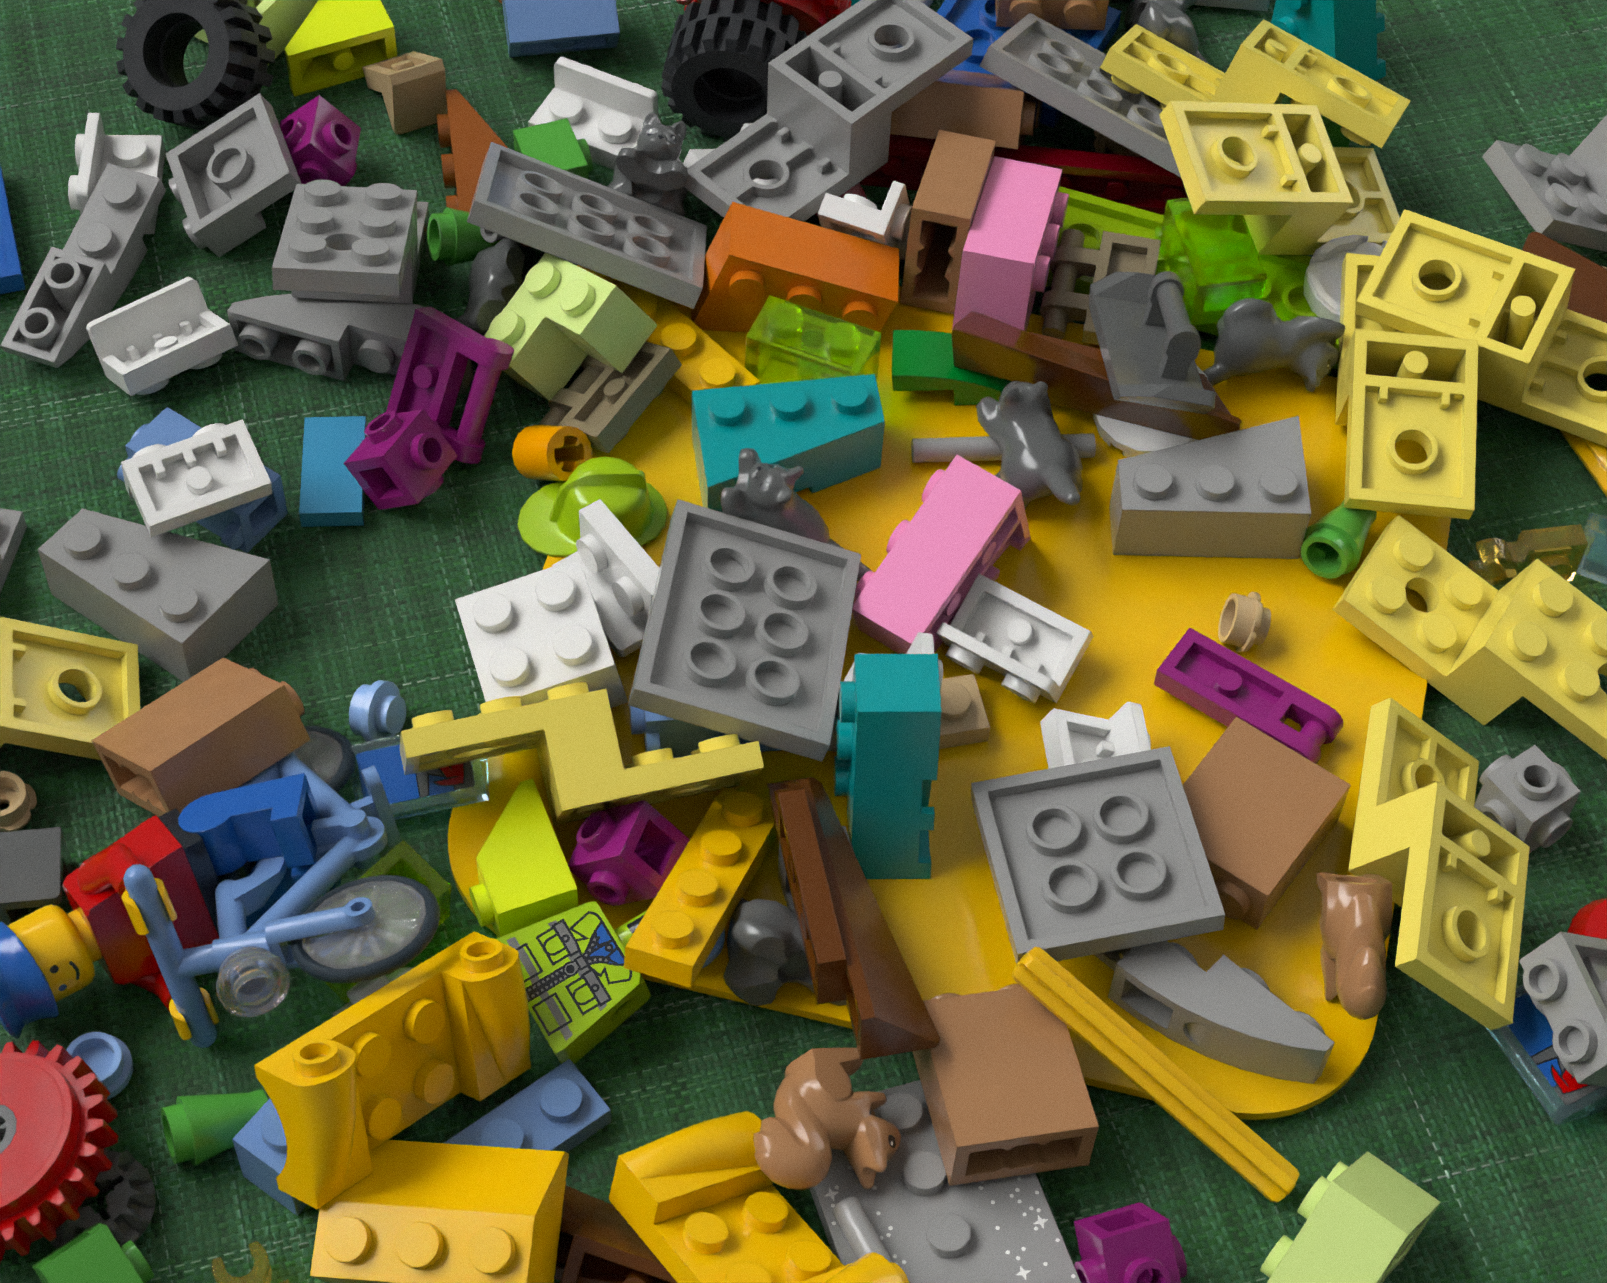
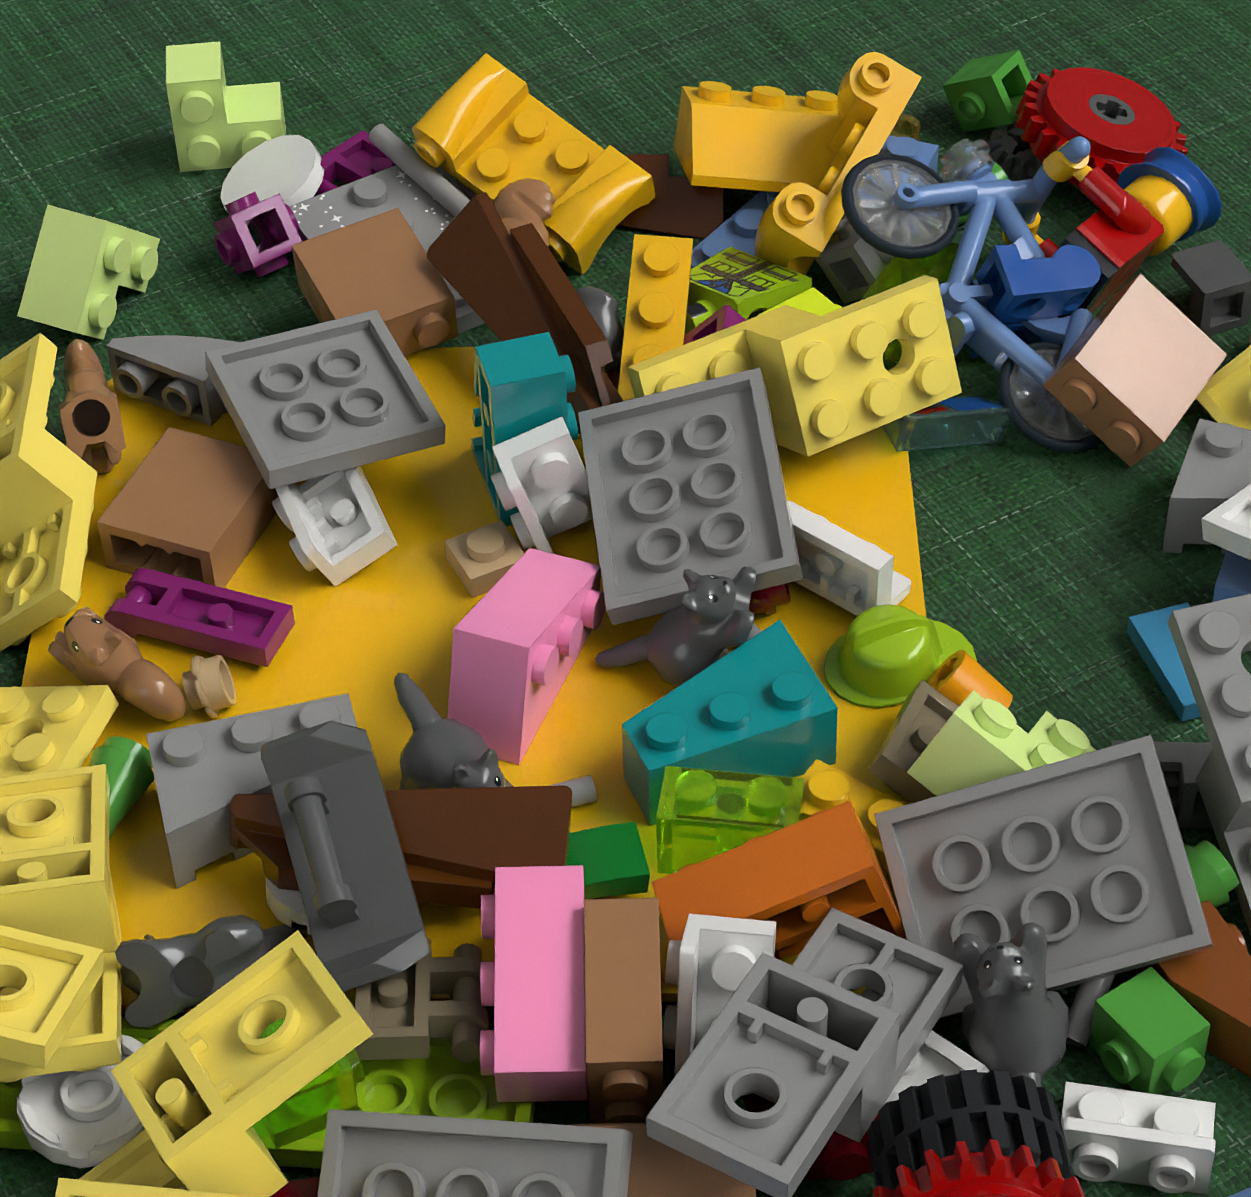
camera: 170 degrees right, 10 degrees down
light blue plate [66,1032,133,1100] -> none
magenta brick [344,408,458,510] -> none
light blue plate [349,680,406,746] -> none
magenta plate [386,306,514,464] -> none
white brick [455,558,628,708] -> none
white bracket [936,574,1094,704] -> none
yellow axle [1012,946,1300,1203] -> none
none -> medium nougat animal [48,607,186,722]

